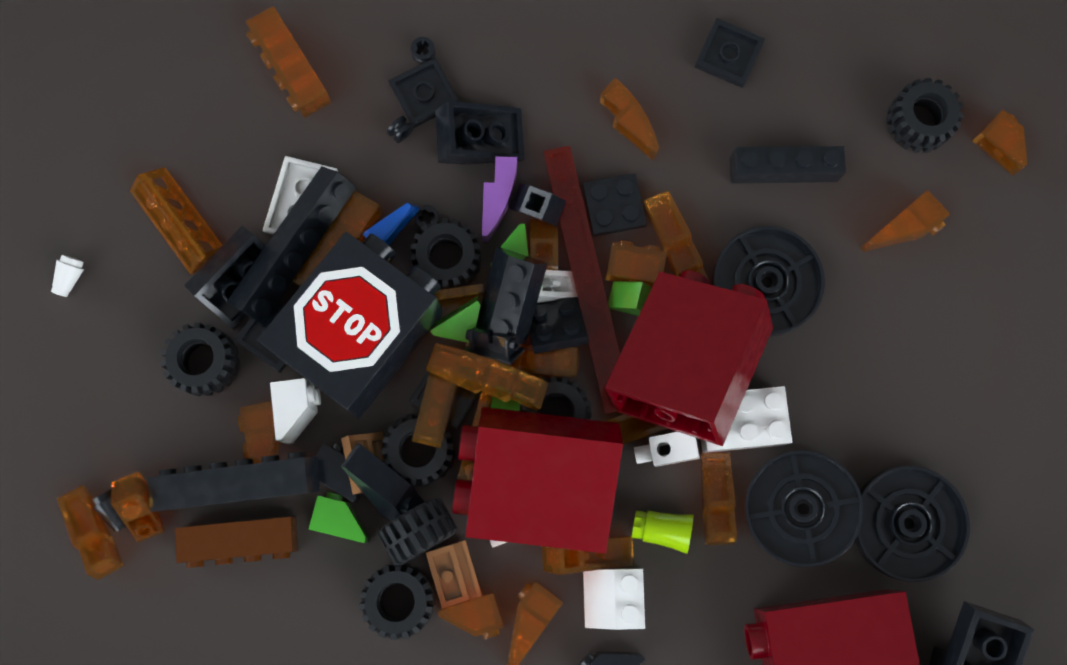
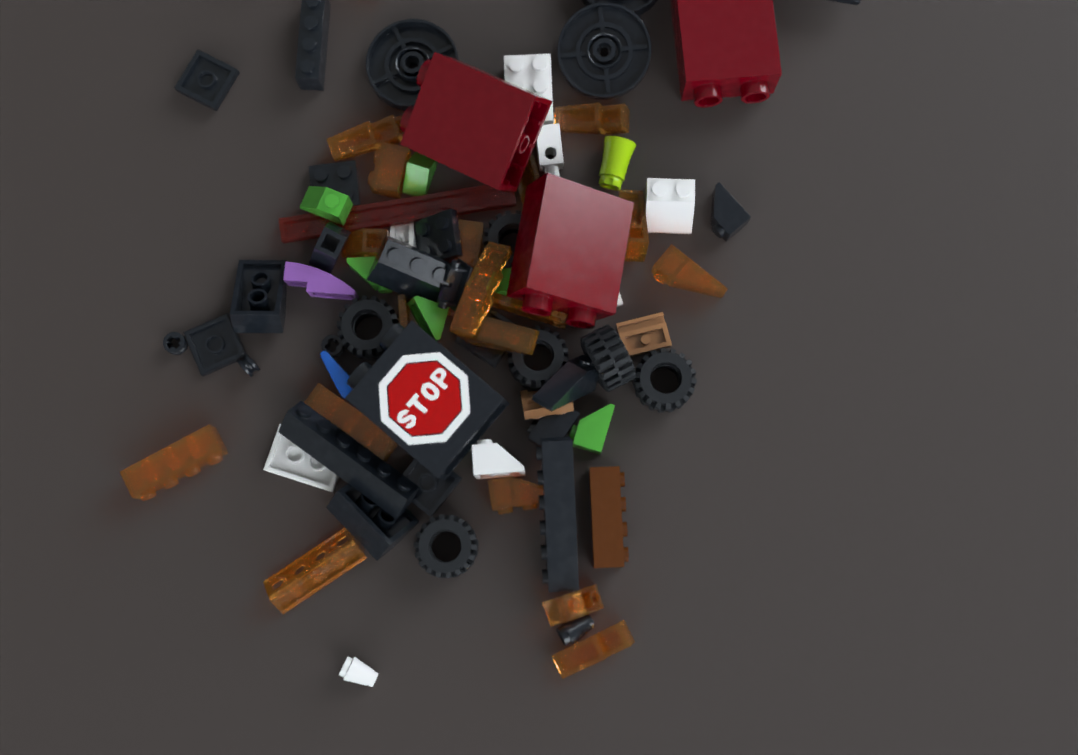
camera: 80 degrees left, 0 degrees up
clear orange slope [437,592,504,639] -> none
clear orange slope [600,78,659,161] -> none
none -> bright green slope [299,186,353,226]

